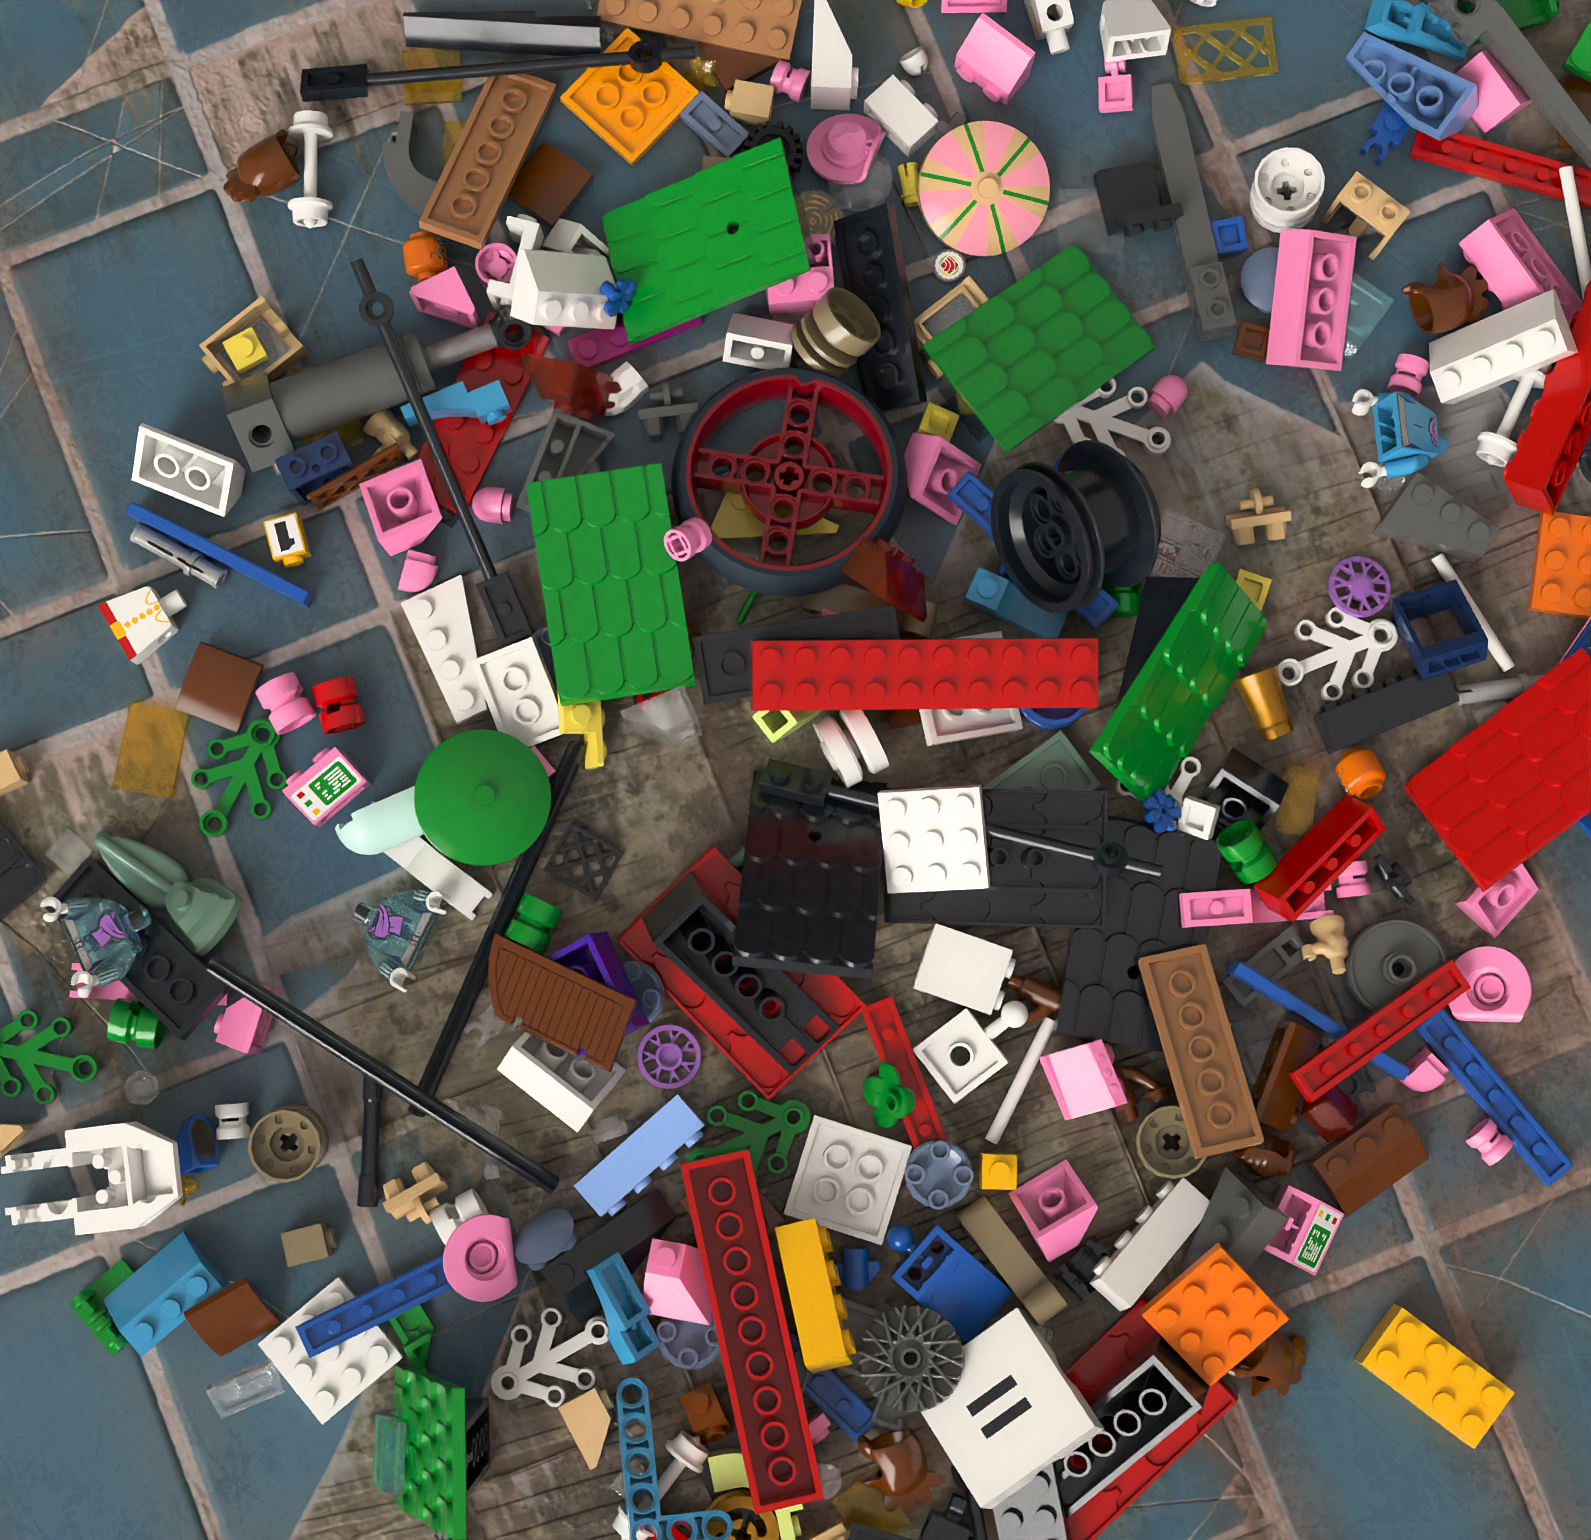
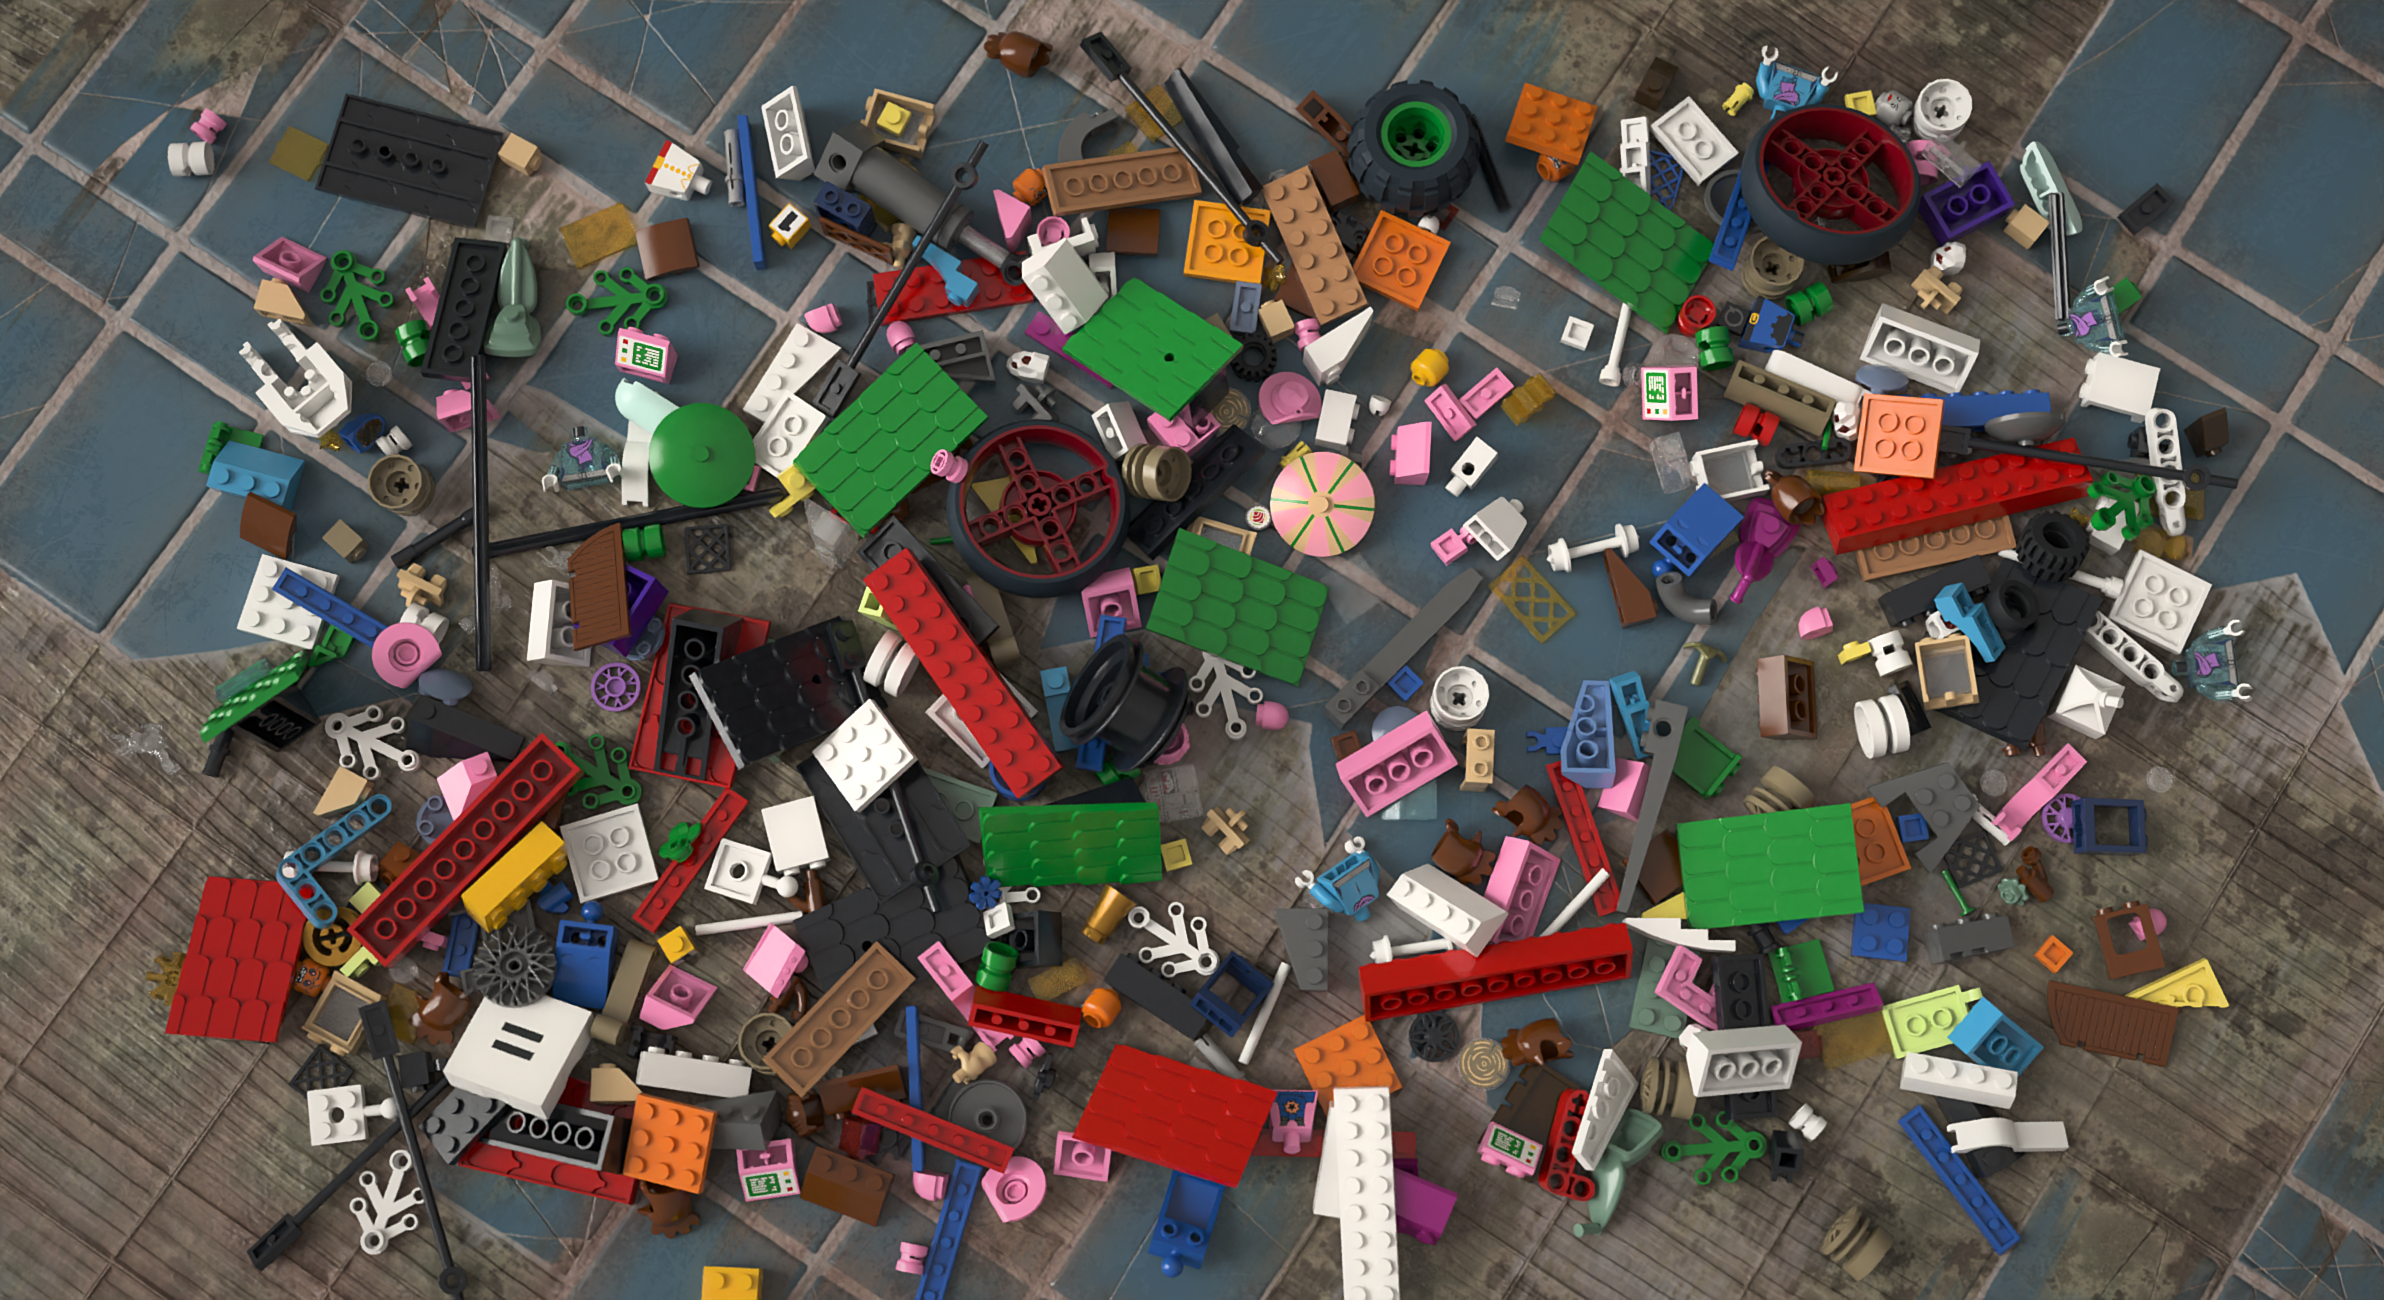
camera: 55 degrees right, 5 degrees down
torso [40,897,152,997] -> none
clear plate [207,1358,285,1419] -> none
bright pink wheel [255,672,317,735] -> none
white piece [288,110,333,229] -> none
red wheel [311,677,366,735] -> none
bright pink slope [359,459,443,556] -> none
clear red slope [521,354,613,420] -> none
light blue brick [574,1094,705,1217] -> none
dark azure slope [586,1252,661,1365] -> none
blue plant [600,278,637,317] -> none
clear red slope [842,536,927,622] -> none
sand blue dish [904,1139,974,1210] -> none
black bracket [1093,161,1184,237] -> none
medium lavender wheel [1328,556,1391,618] -> none
bright pink wheel [1387,354,1430,398] -> none
none -> tan slope [590,1064,643,1105]
none -> reddish brown piece [1491,784,1562,847]

